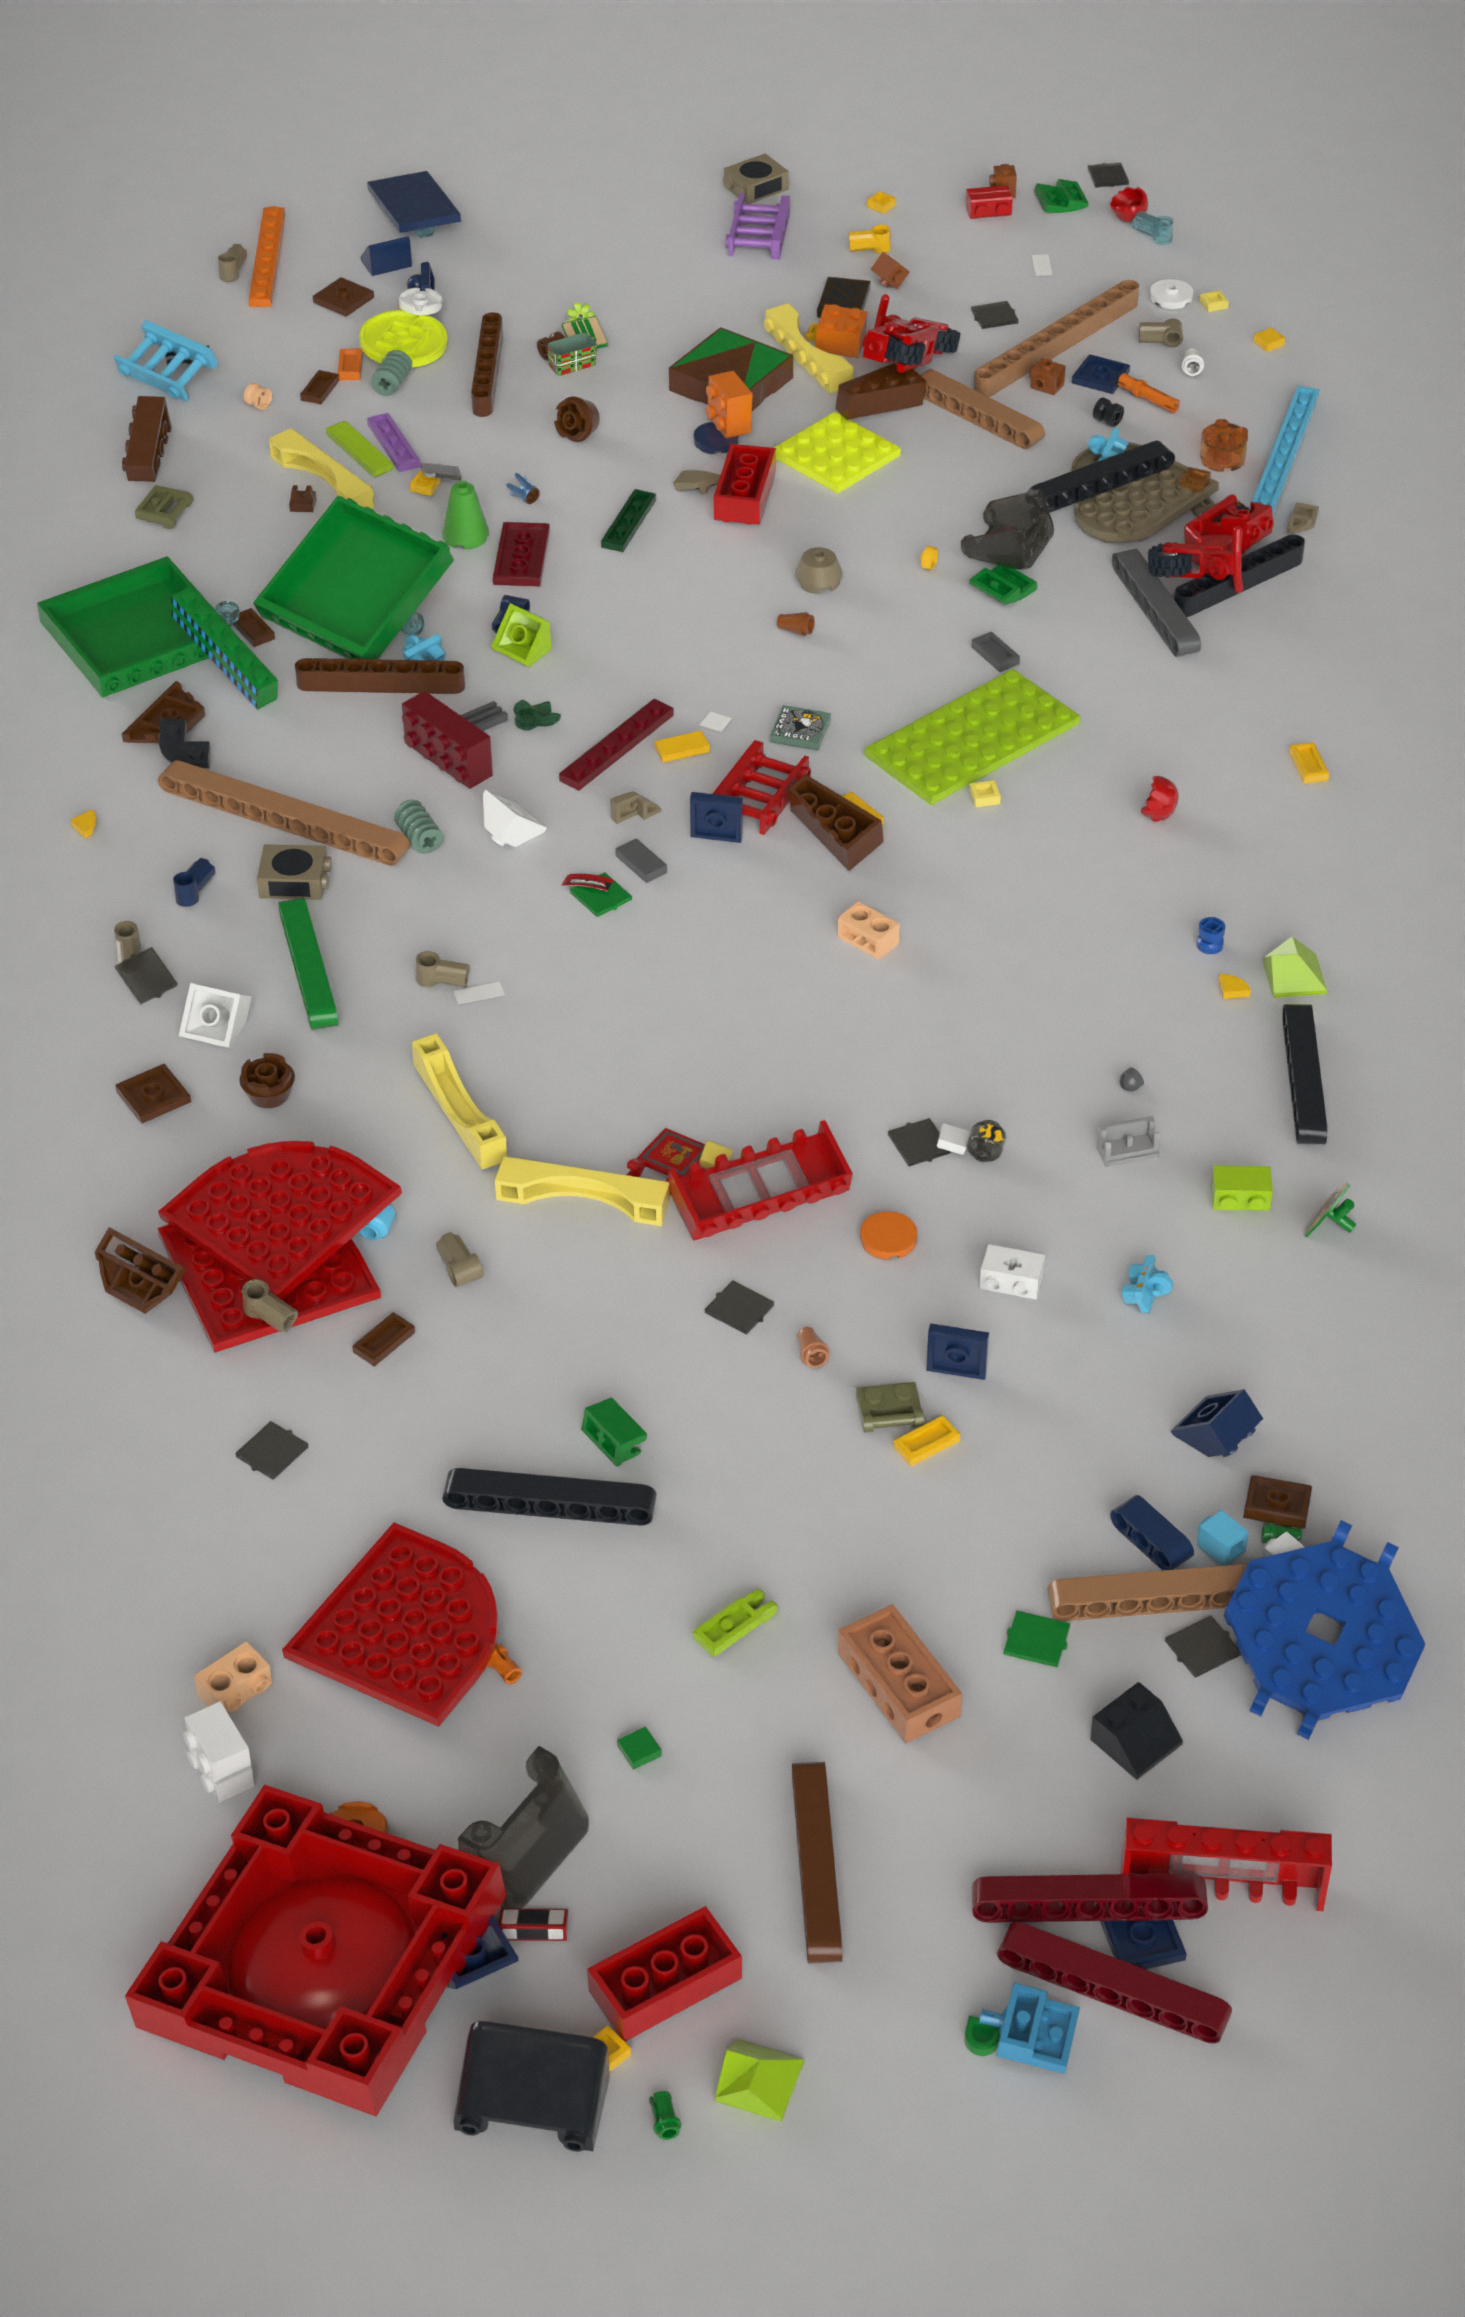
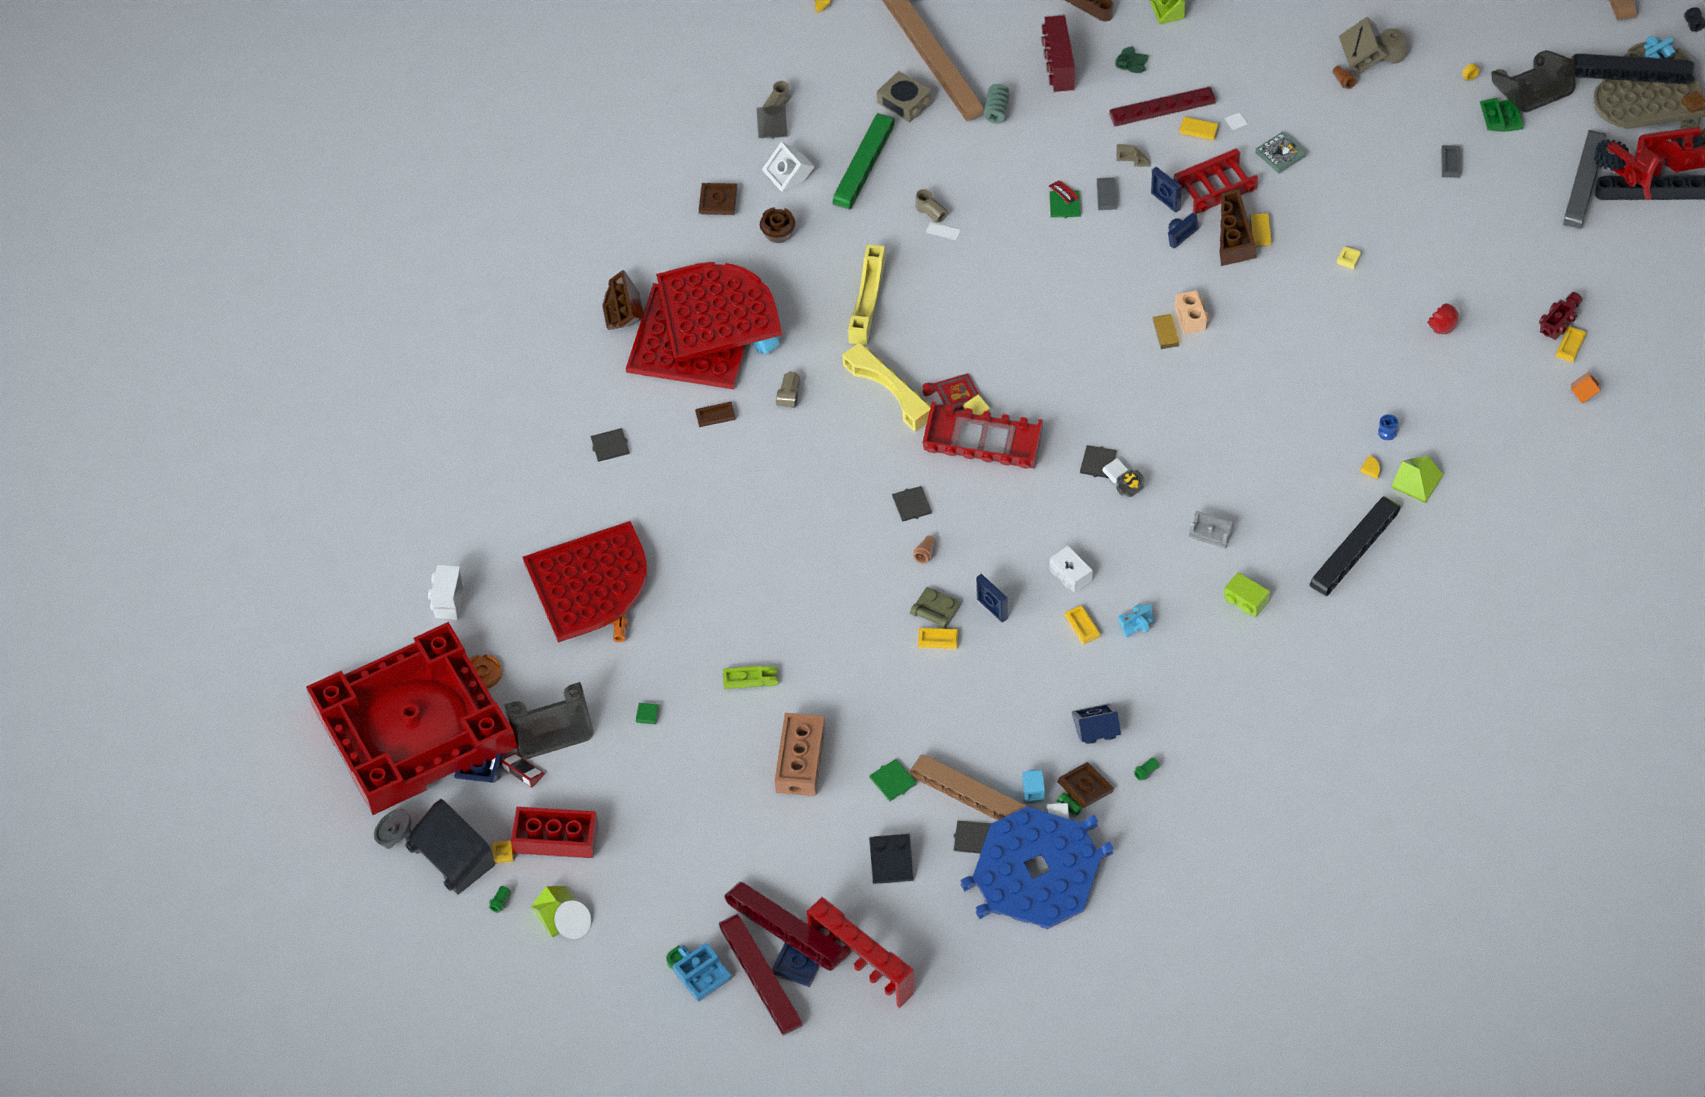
camera: 40 degrees right, 10 degrees up
dark blue piece [173,858,215,907] -> none
light nougat brick [194,1641,272,1713] -> none
dark tan piece [242,1279,298,1332] -> none
black beam [442,1468,657,1526] -> none
dark grey tile [461,701,508,731] -> none
white slope [483,789,547,847] -> none
green hinge [581,1397,647,1467] -> none
reddish brown beam [792,1762,842,1964] -> none
orange tile [860,1211,917,1259] -> none
lime plate [864,669,1080,805] -> none
dark blue beam [1110,1495,1194,1571] -> none
dark grey hinge [1119,1067,1144,1092] -> none
green shield [1305,1183,1356,1237] -> none
none -> dark grey piece [374,809,412,849]
none -> white sticker [555,900,591,939]
none -> yellow tile [1065,605,1100,645]
none -> green pin [1134,757,1160,781]
none -> clear yellow tile [1153,314,1179,349]
none -> dark blue tile [1168,213,1199,249]
none -> dark tan brick [1339,17,1387,74]
none -> dark red brick [1539,292,1583,340]
none -> orange panel [1571,371,1601,403]

